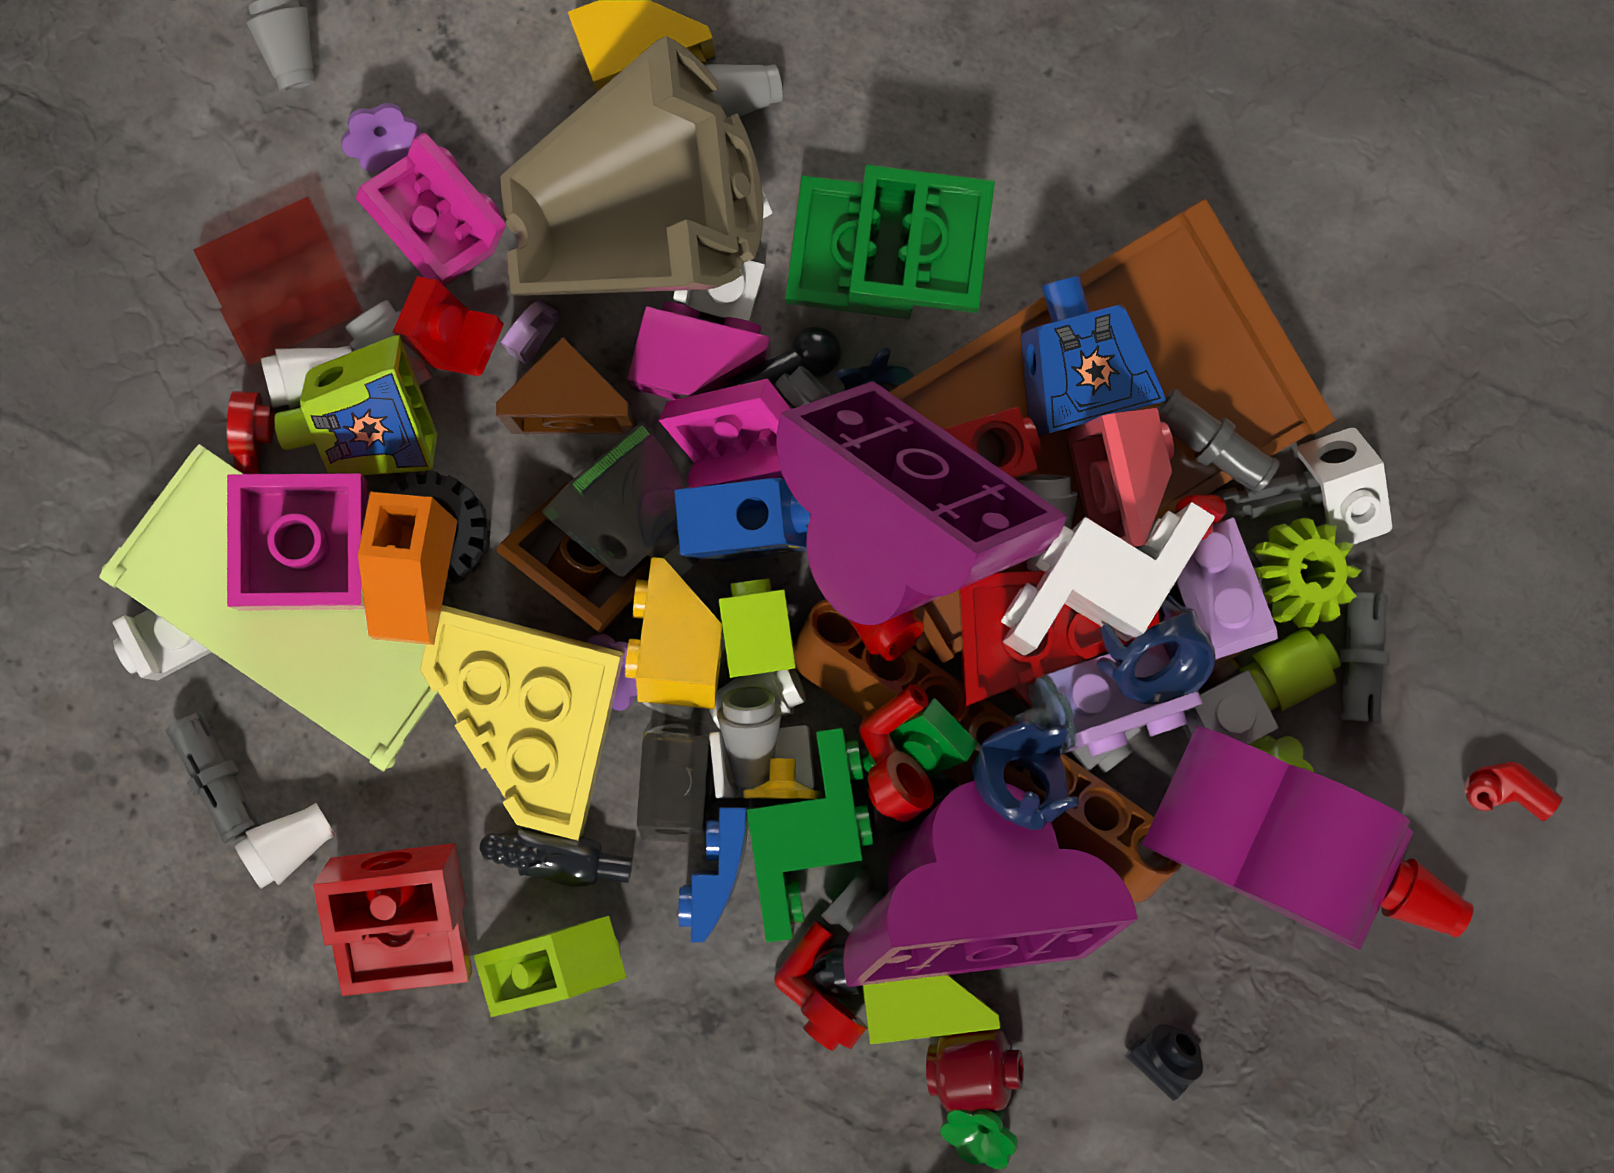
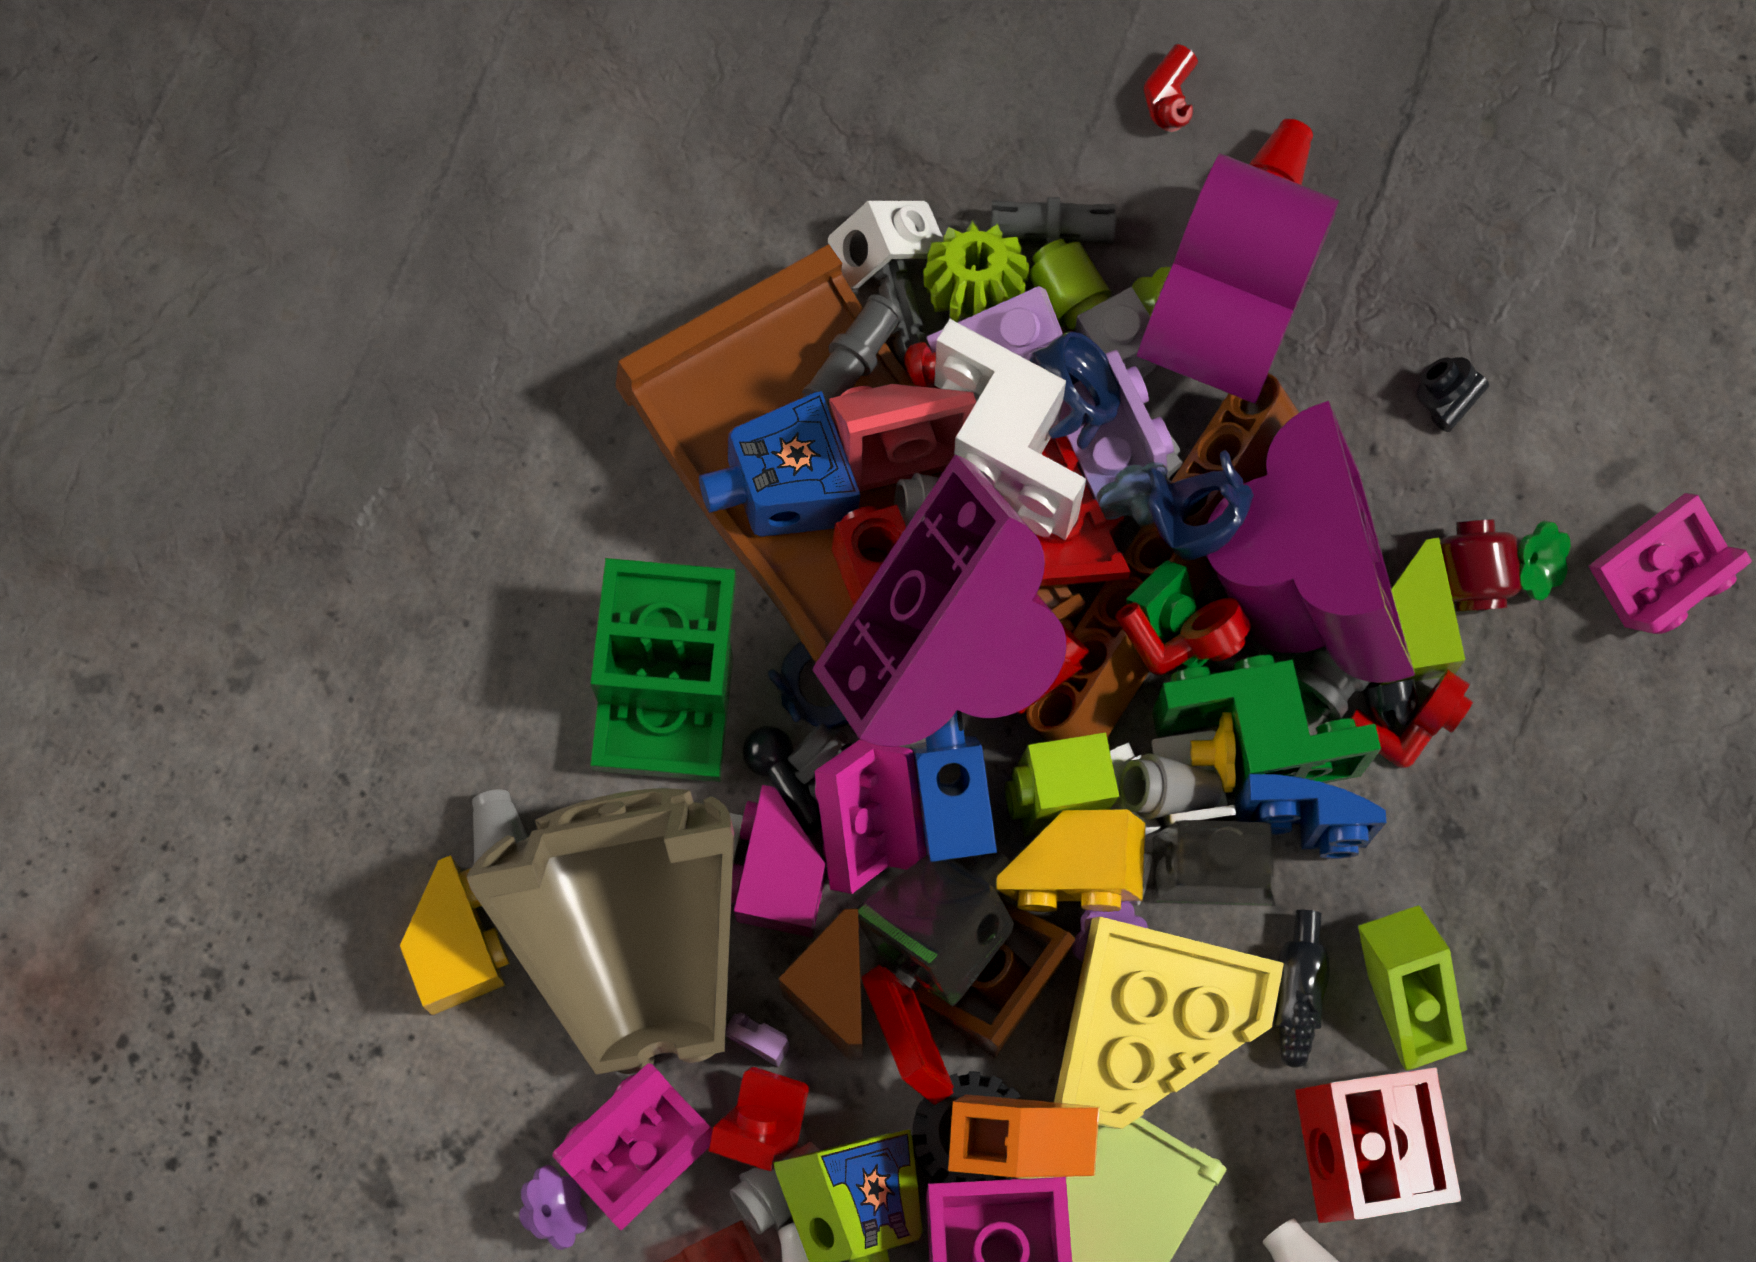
camera: 95 degrees left, 10 degrees down
none -> red tile [861,965,954,1105]

